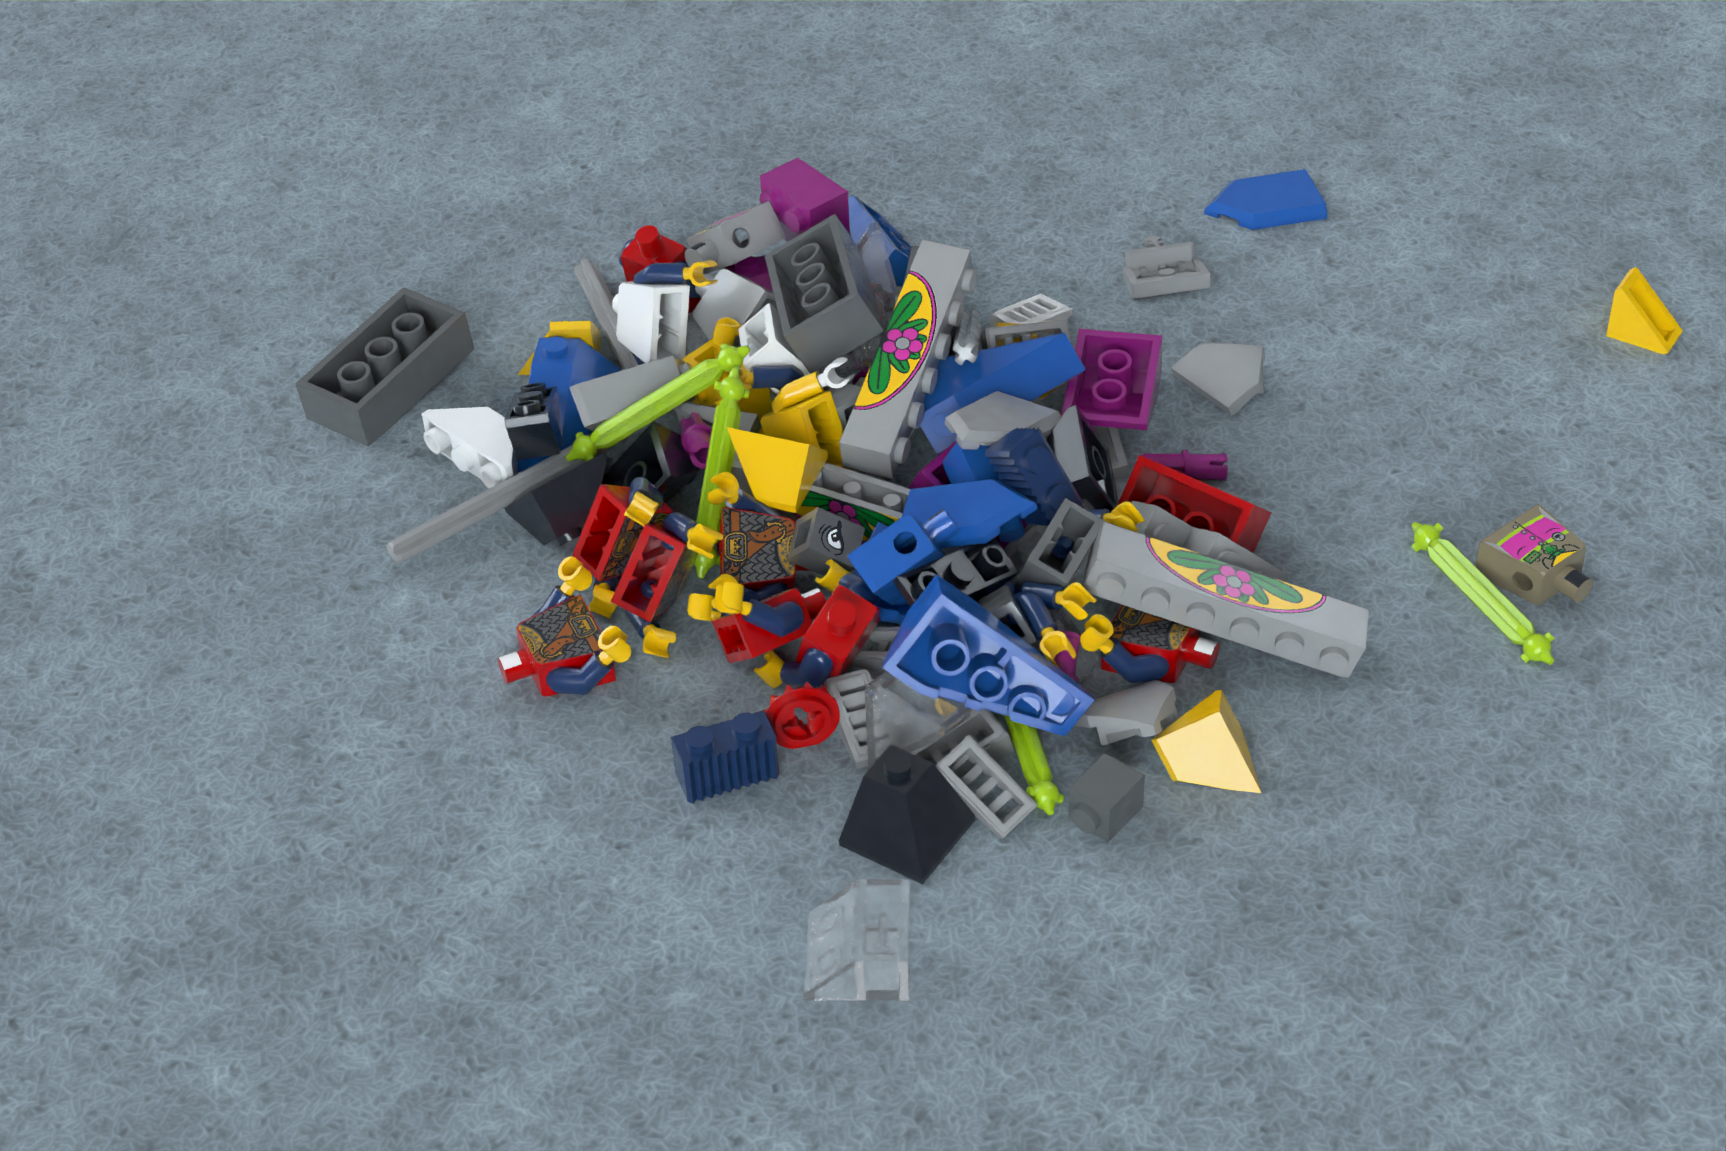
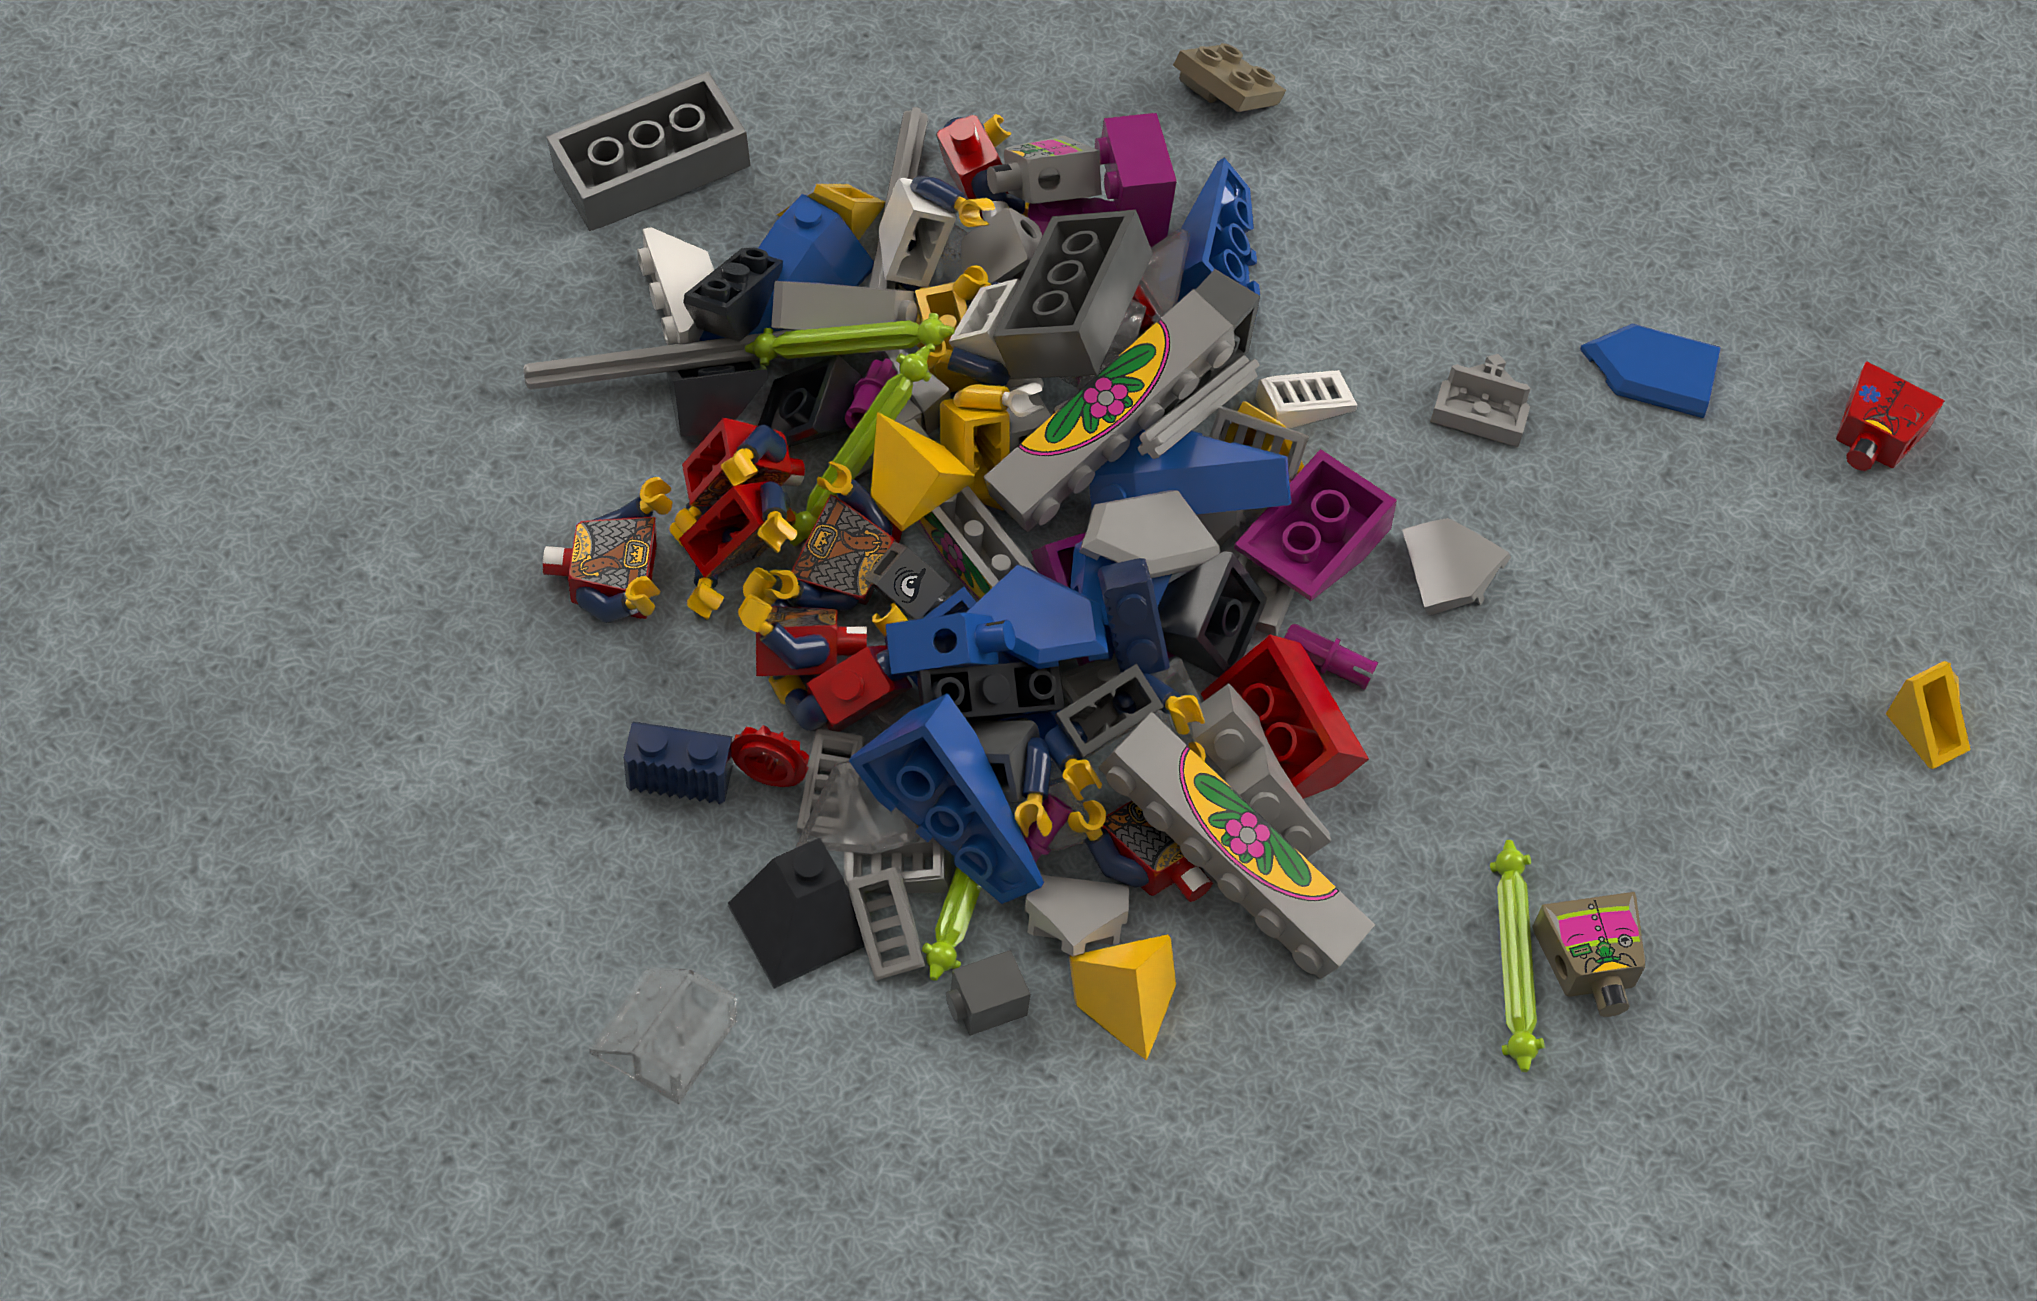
camera: 20 degrees right, 15 degrees up
none -> dark tan plate [1173,43,1286,112]
none -> red torso [1836,361,1945,471]

